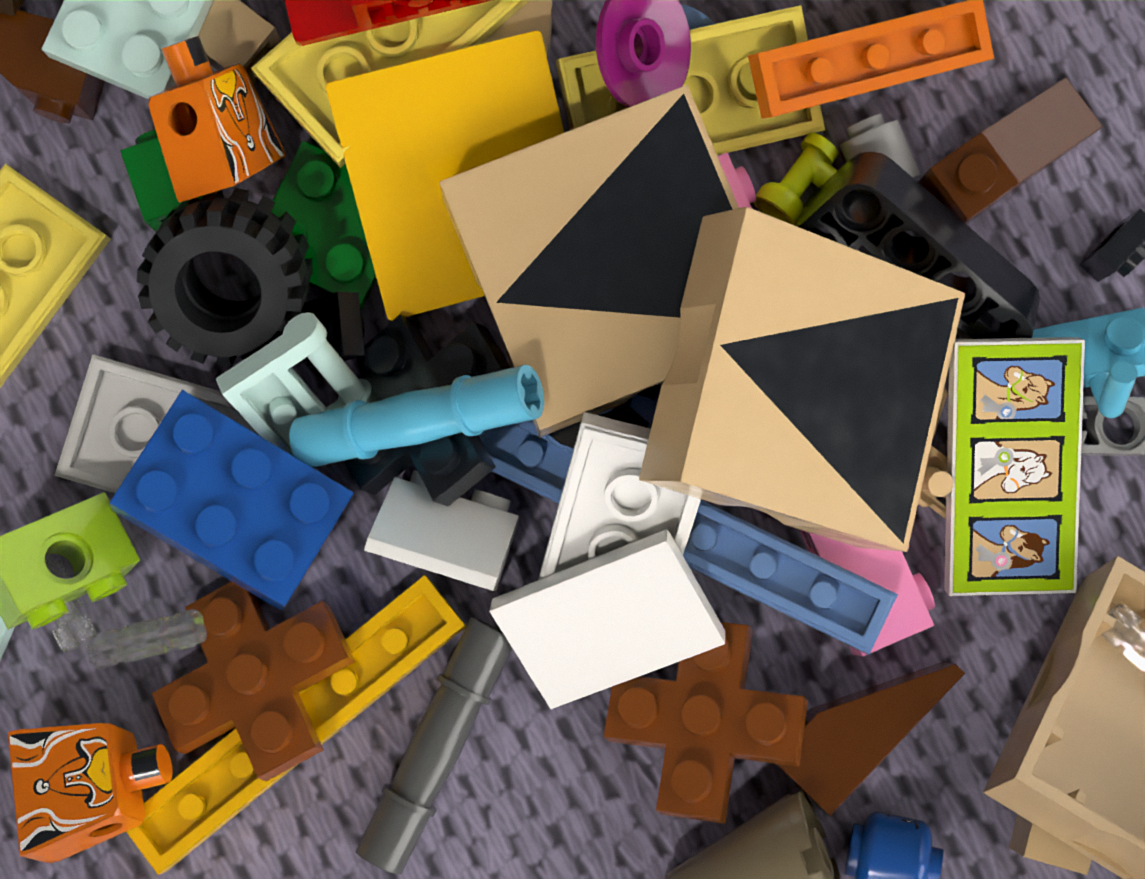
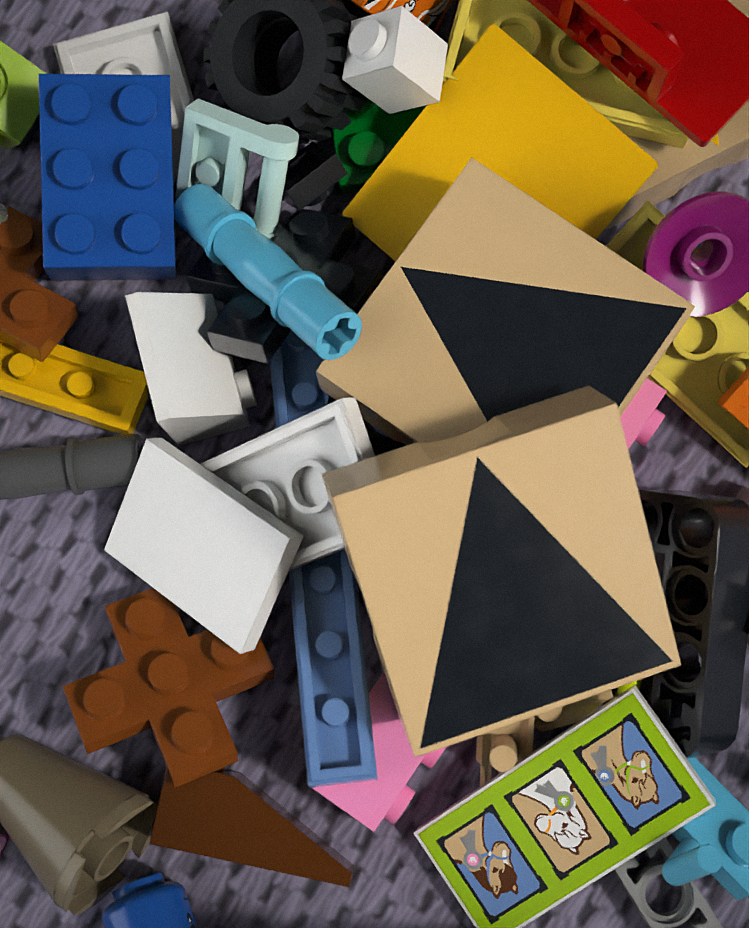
camera: 70 degrees right, 5 degrees down
neon yellow piece [753,132,859,226] -> none
none -> white brick [342,6,448,114]

